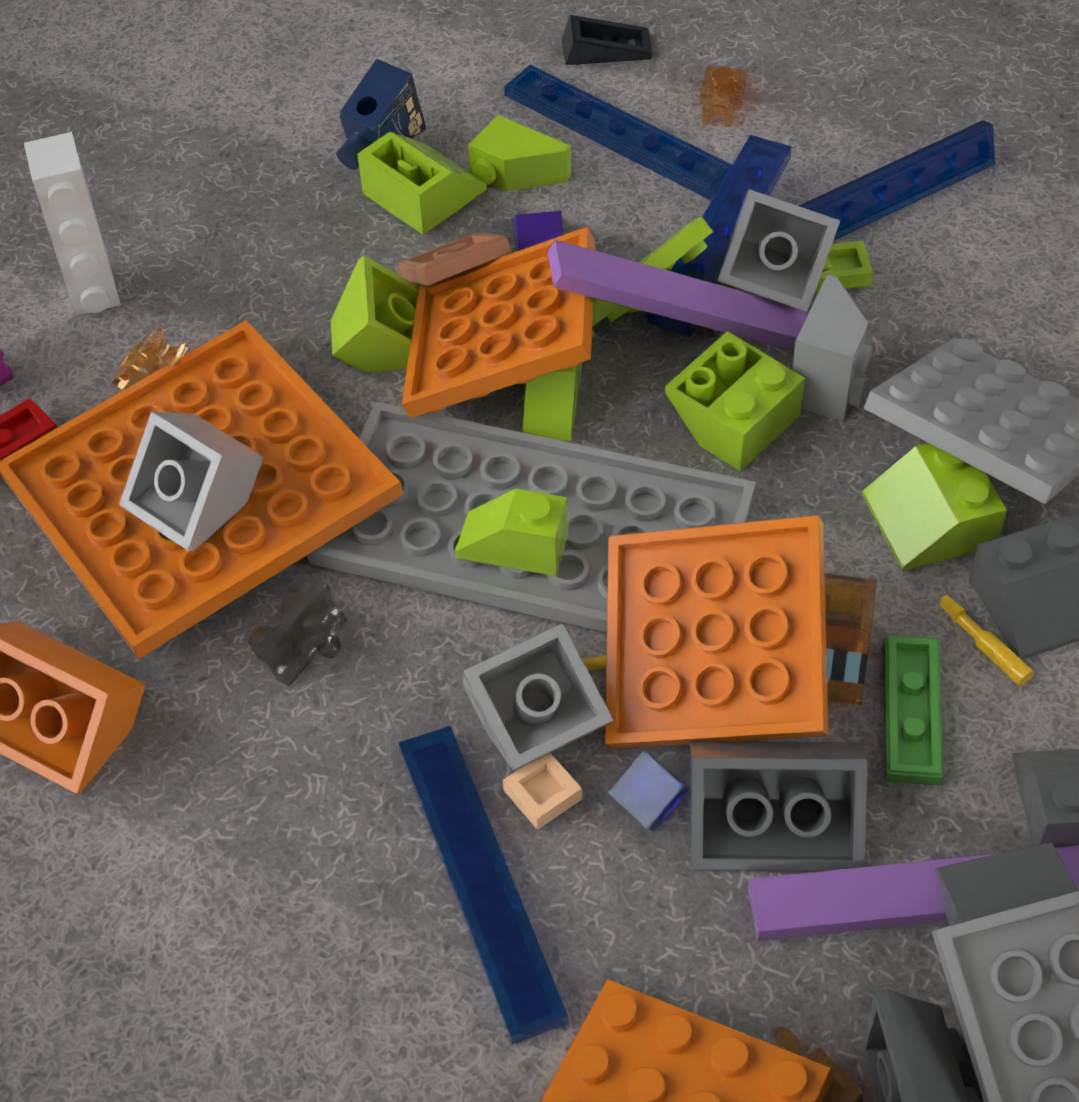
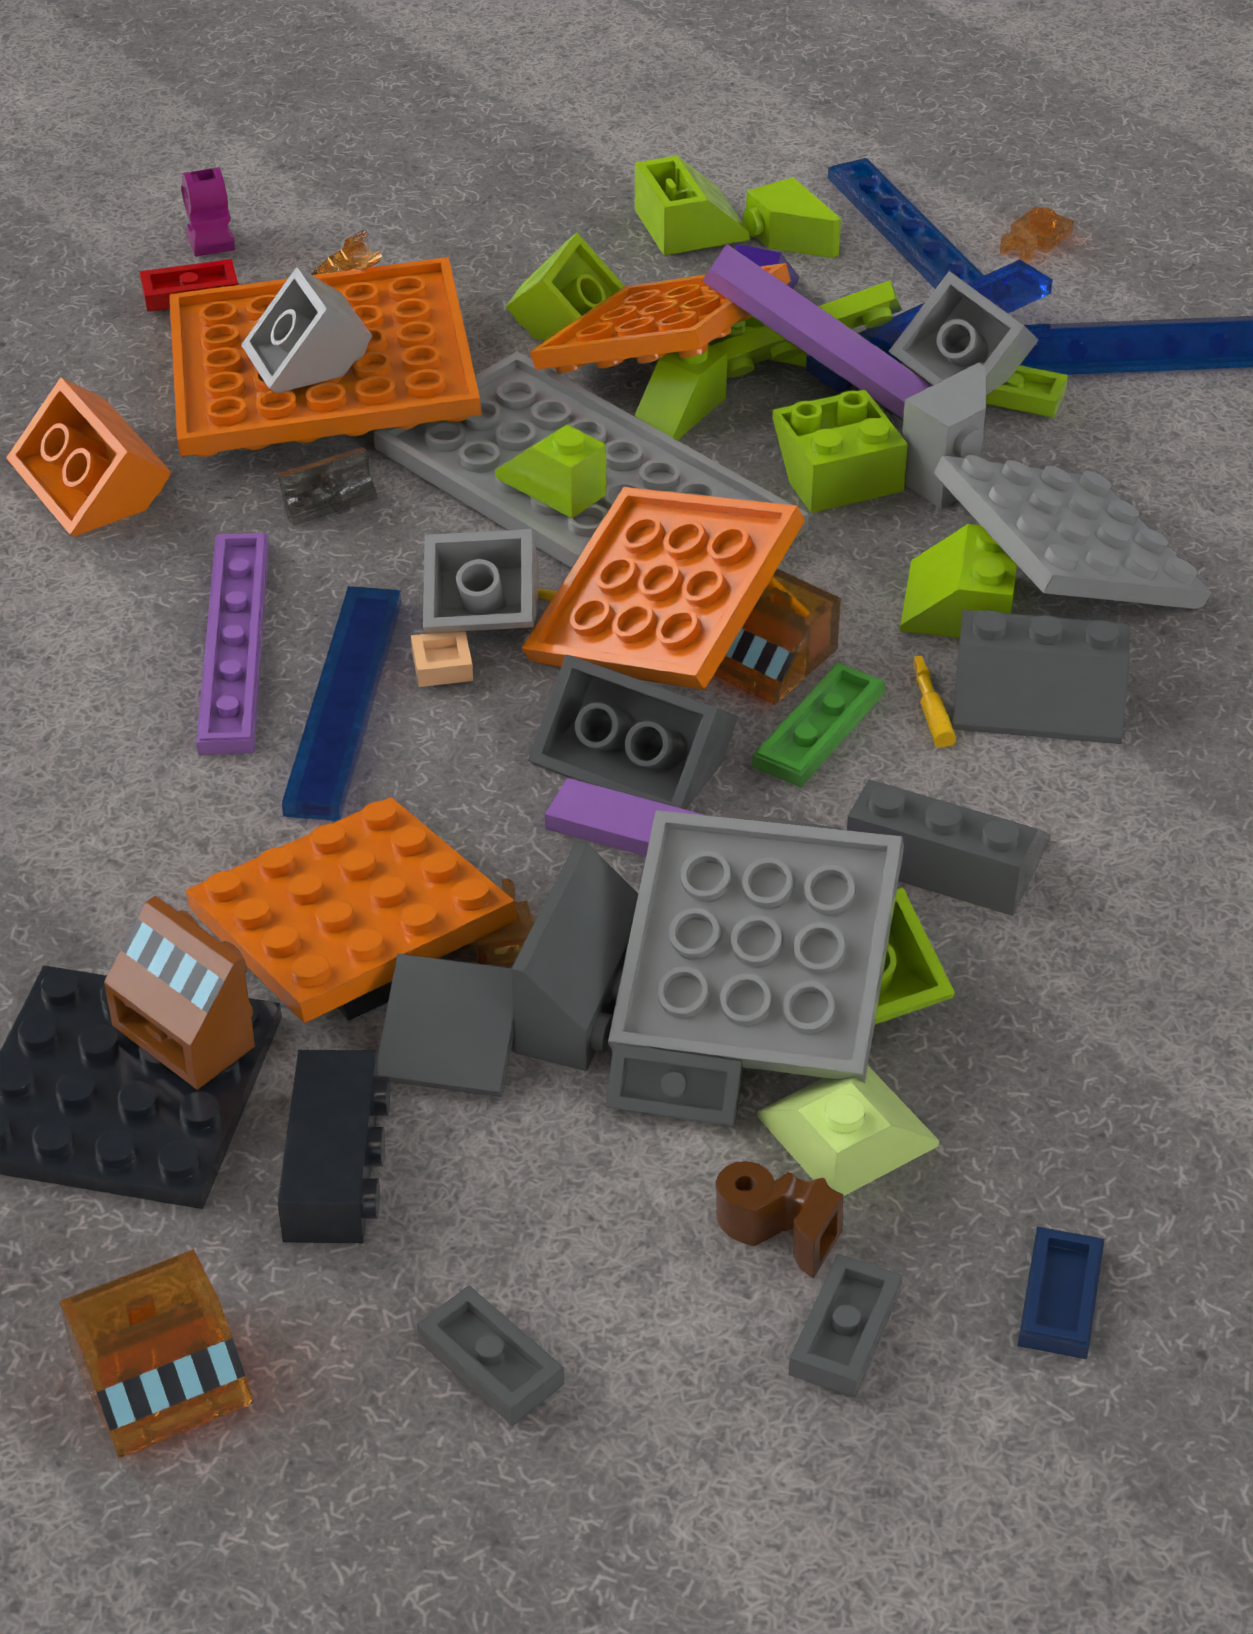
camera: 25 degrees right, 10 degrees down
white brick [24,132,121,316] -> none
dark blue torso [336,59,426,170] -> none
nougat tile [396,233,512,285] -> none
black slope [562,15,652,65] -> none
clear blue tile [609,750,690,831] -> none
none -> medium lavender tile [196,533,269,755]

